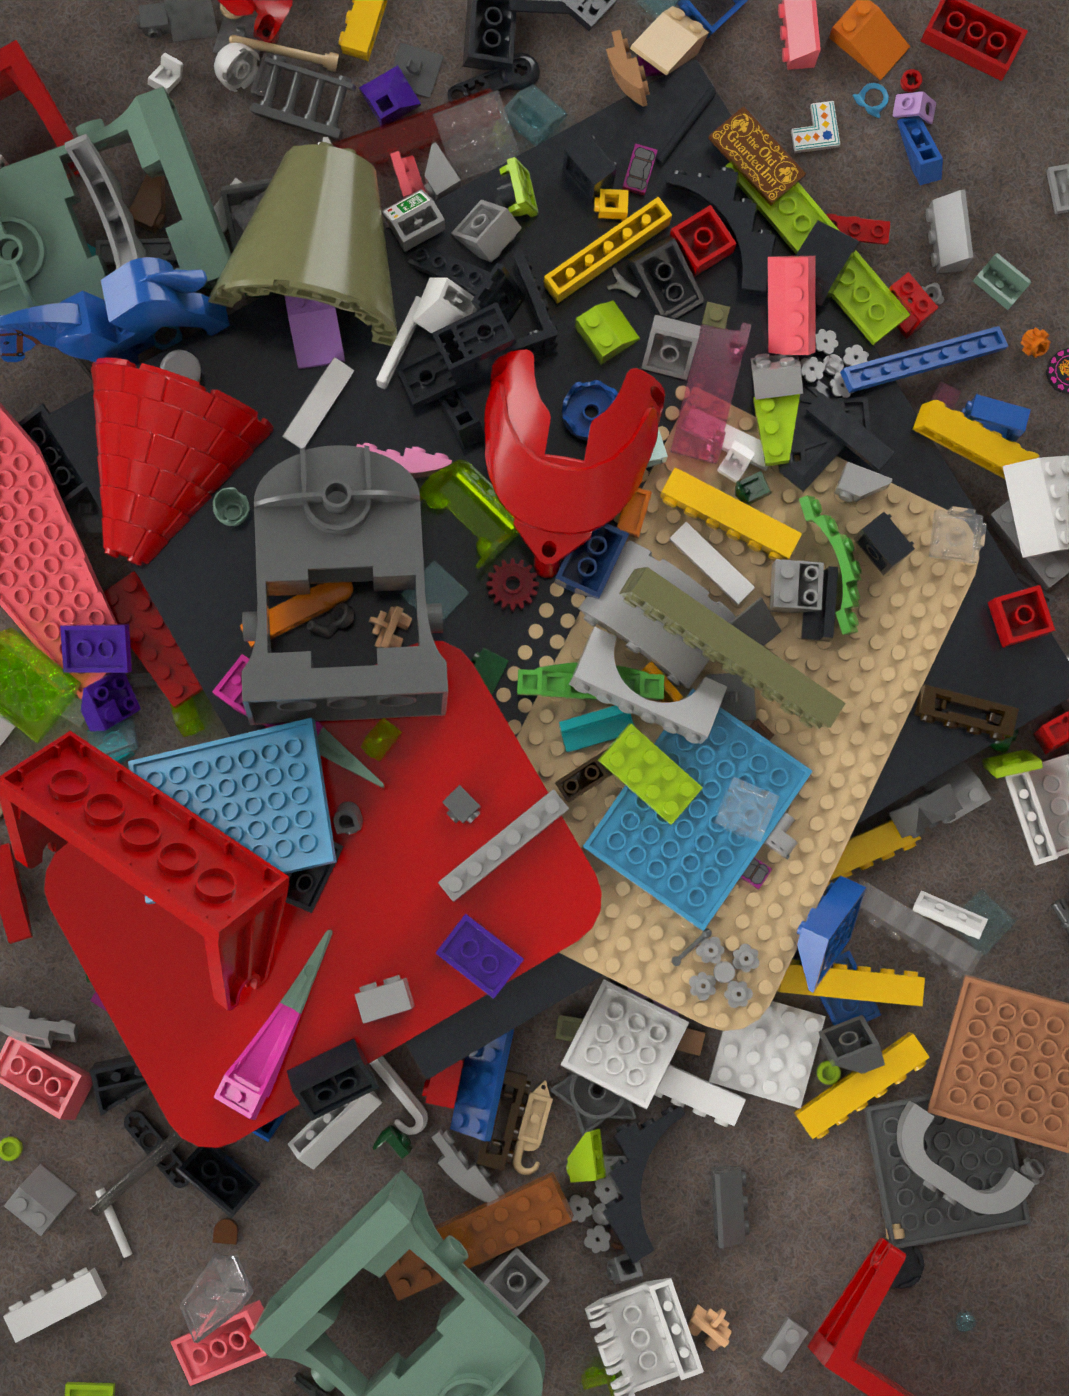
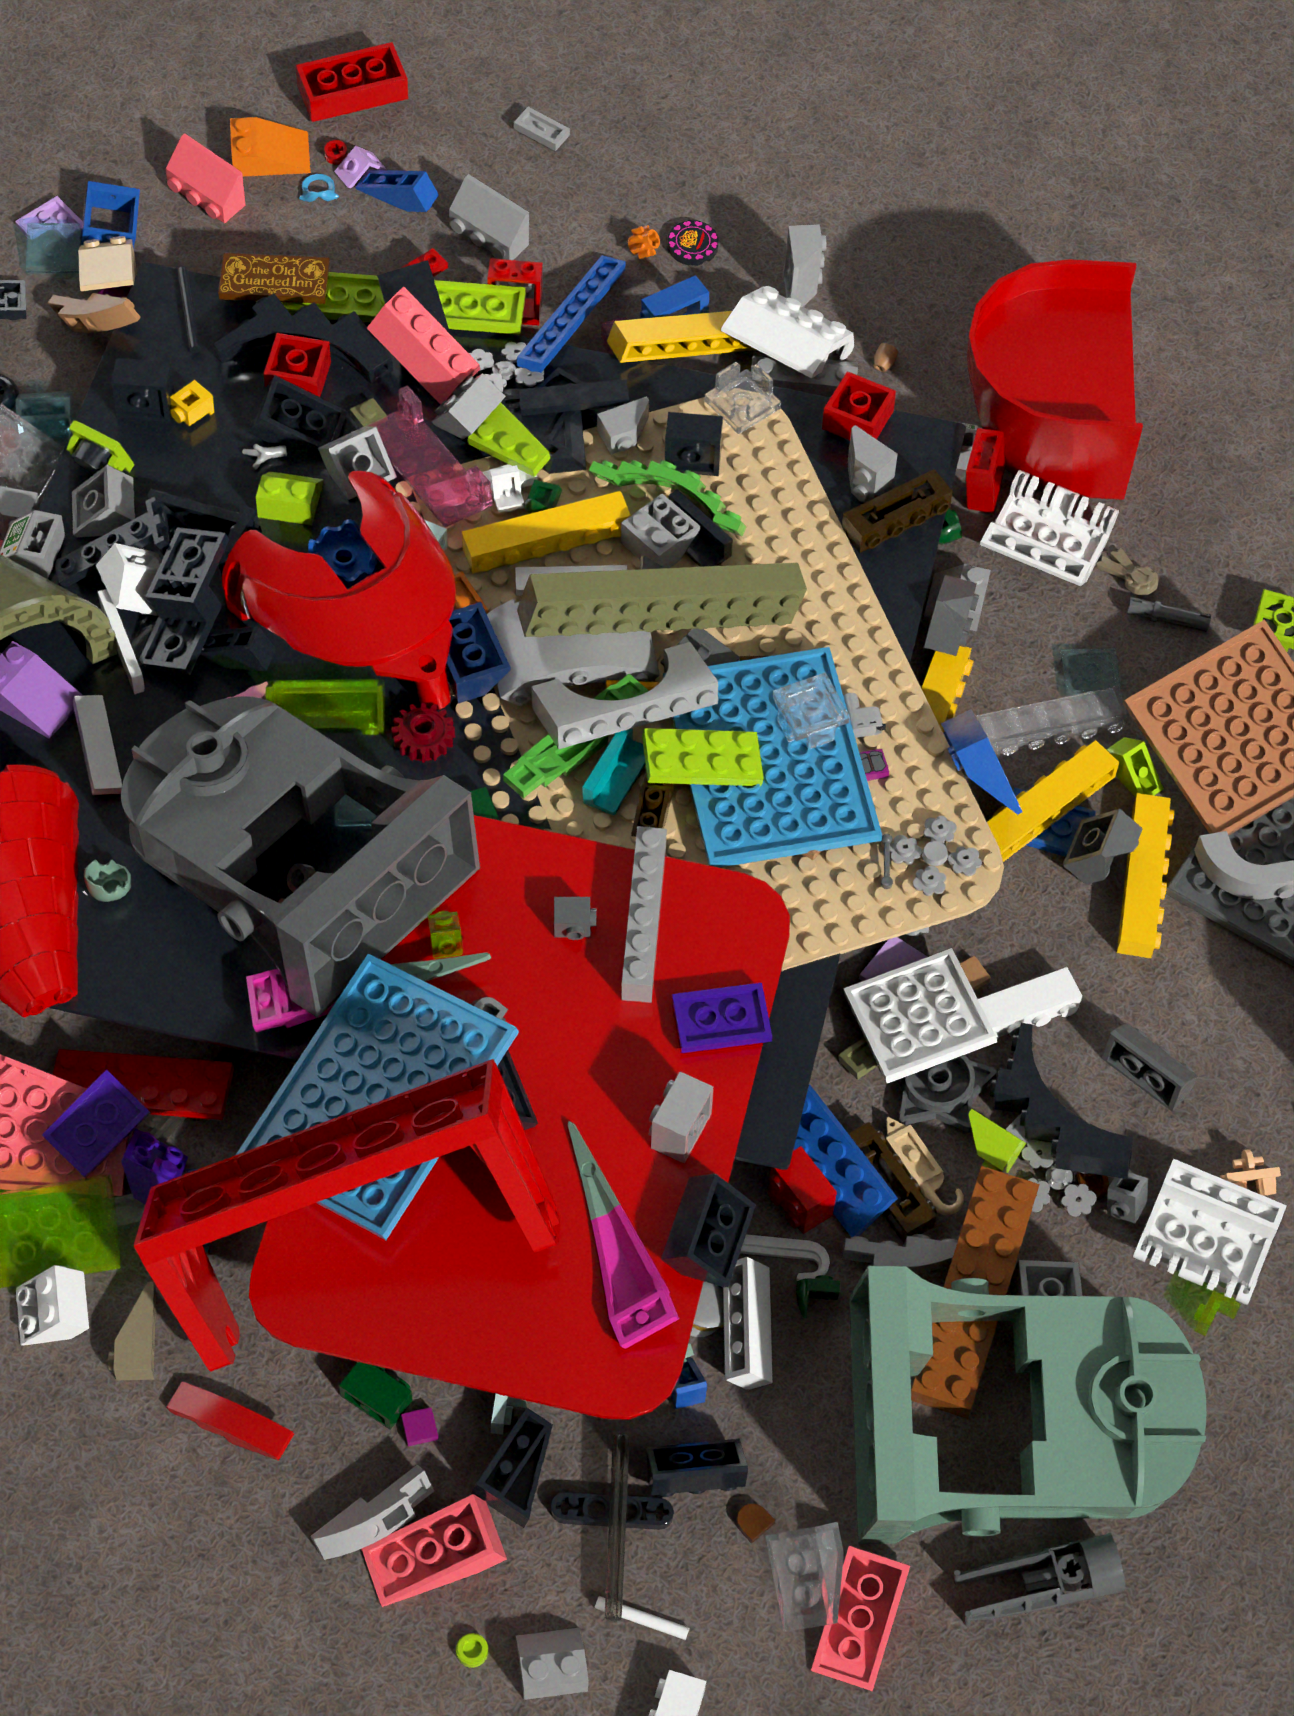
camera: 50 degrees left, 25 degrees down
clear neon green bracket [170,697,205,737] -> none
orange piece [240,582,354,648] -> none
light nougat hips [369,606,412,648] -> none
yellow brick [543,197,672,304] -> none
tile [622,144,657,196] -> none
white plate [709,1001,826,1109] -> none
white tile [791,101,840,153] -> none
lime tile [816,1060,841,1085] -> none
white plate [912,890,988,939] -> none
sand green bracket [973,253,1031,310] -> none
lime tile [982,749,1043,778] -> none
none -> light grey slope [847,425,898,503]
none -> lime slope [1106,737,1164,797]

